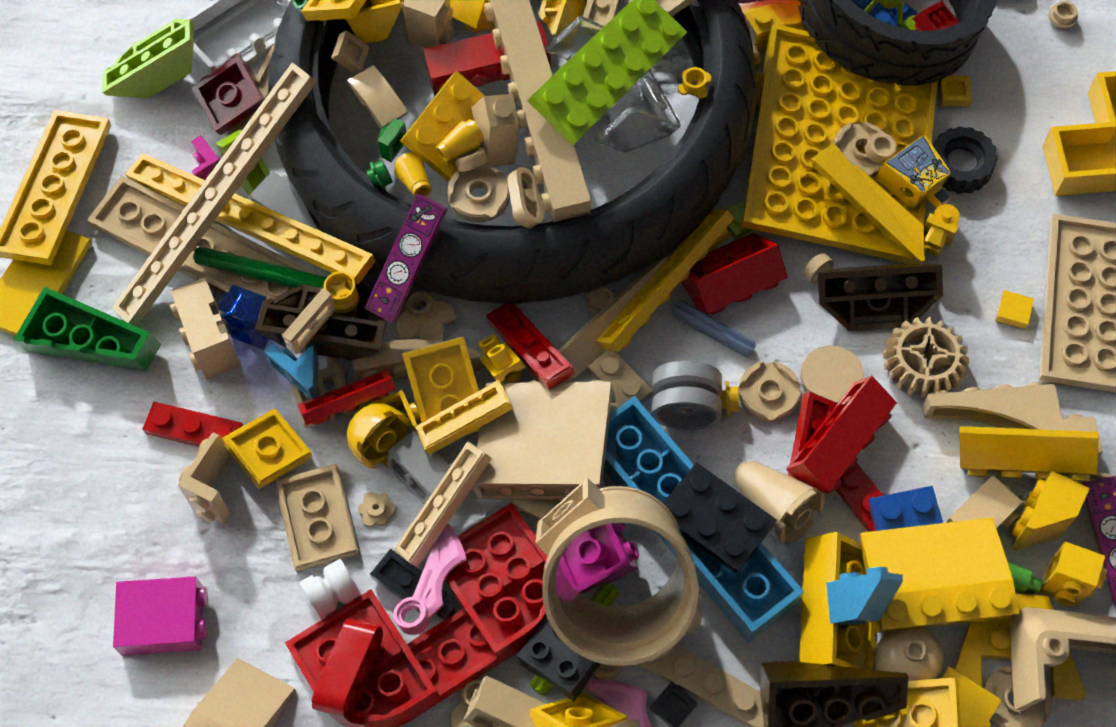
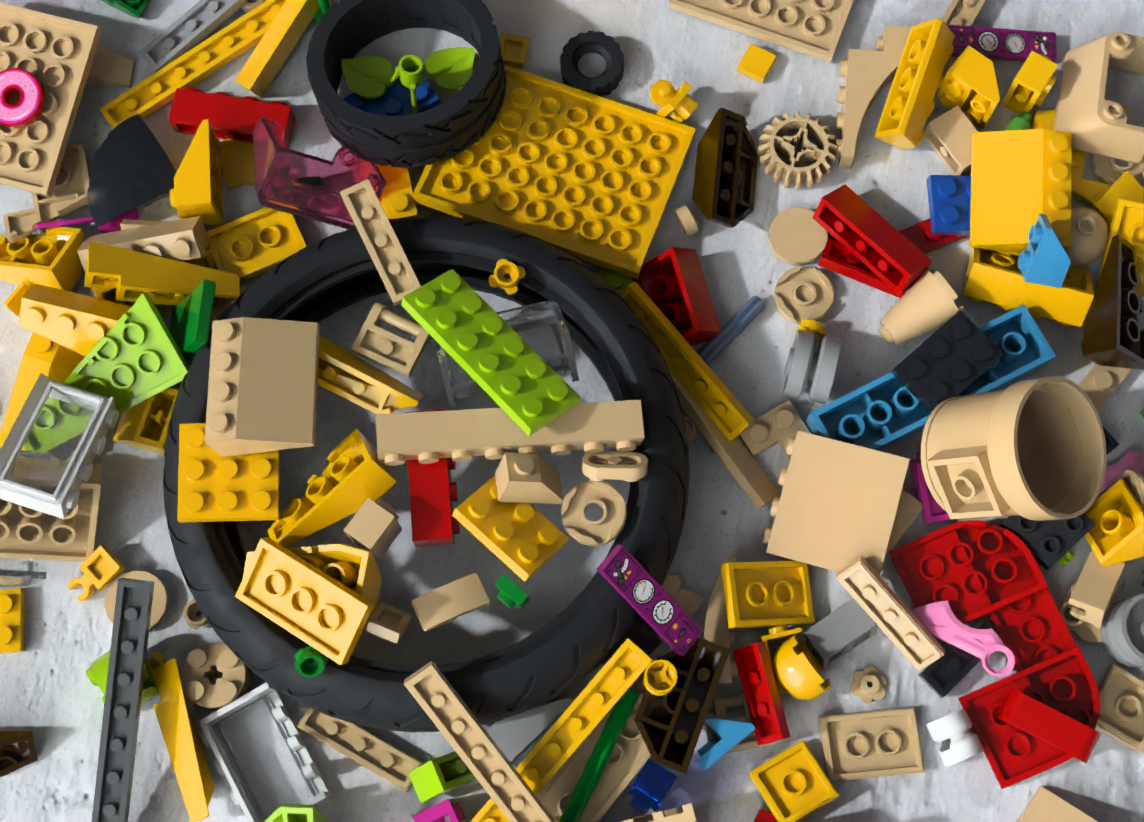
camera: 80 degrees left, 10 degrees up
plate [191,55,265,135] -> none
tan tile [282,288,336,355] -> none
green plate [366,160,393,190] -> none
yellow cone [394,153,432,197] -> none
yellow plate [415,380,514,455] -> none
yellow cone [436,119,484,162] -> none
tan tile [455,148,488,172] -> none
yellow hips [478,334,525,383] -> none
red tile [485,303,575,390] -> none
yellow wedge [812,143,925,264] -> none
tan tile [833,122,884,177] -> none
tan tile [865,133,897,164] -> none
torso [875,135,951,208] -> none
red plate [912,1,959,31] -> none

